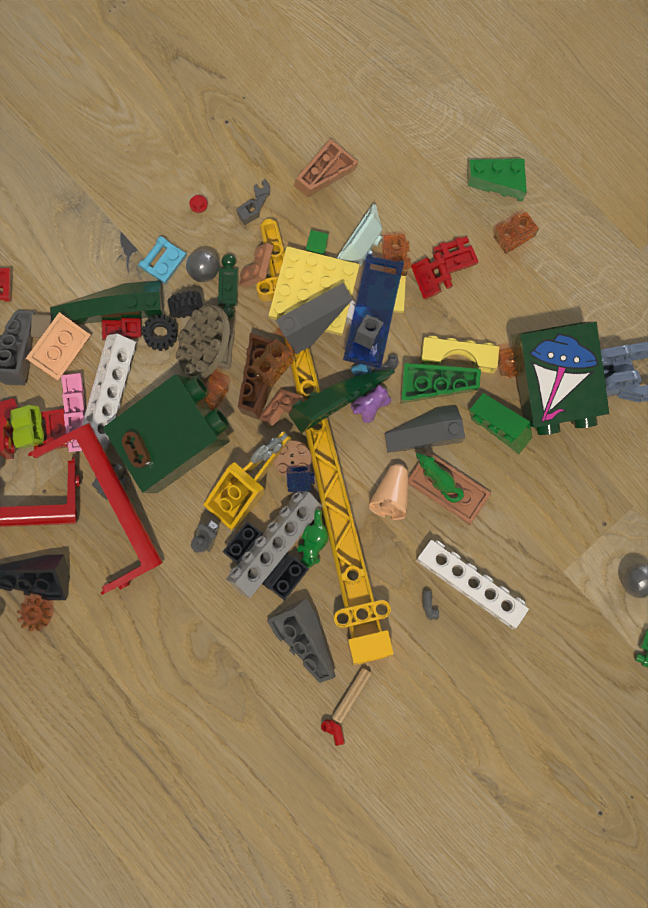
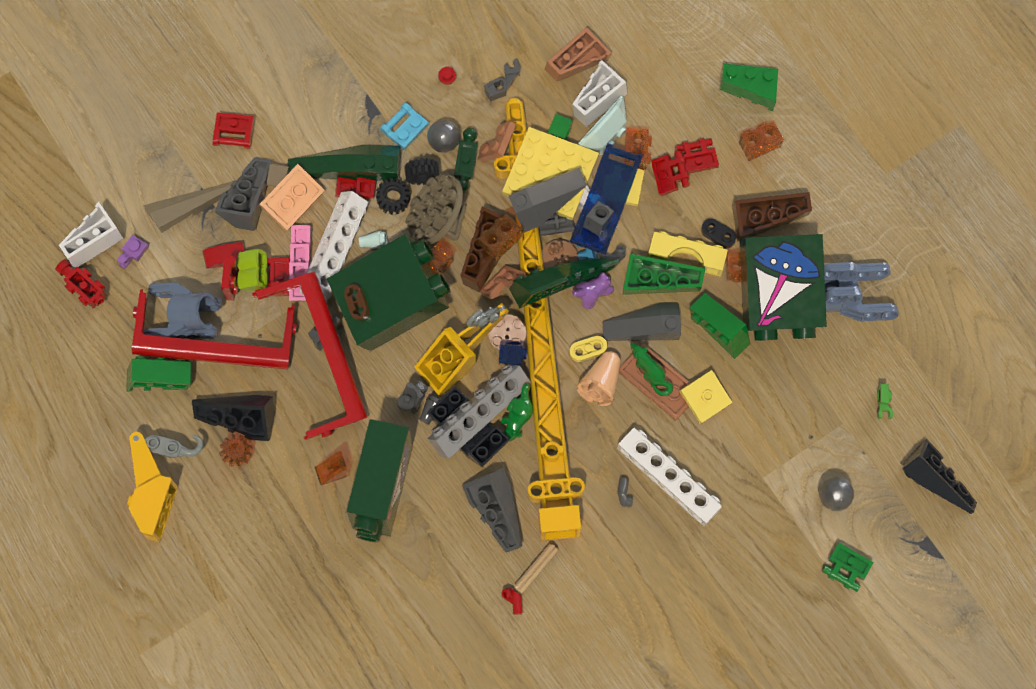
camera: 10 degrees right, 5 degrees down
none -> clear orange slope [315,451,349,485]
none -> dark green brick [346,419,413,543]
none -> light aqua cone [359,231,388,249]
none -> dark grey cone [419,395,440,425]
none -> dark grey hips [539,213,574,236]
none -> medium nougat plate [542,240,578,269]
none -> light yellow plate [570,336,607,362]
none -> white wedge [573,60,627,127]
none -> light yellow plate [679,370,732,423]
none -> black plate [701,219,737,249]
none -> reddish brown wedge [732,192,812,242]

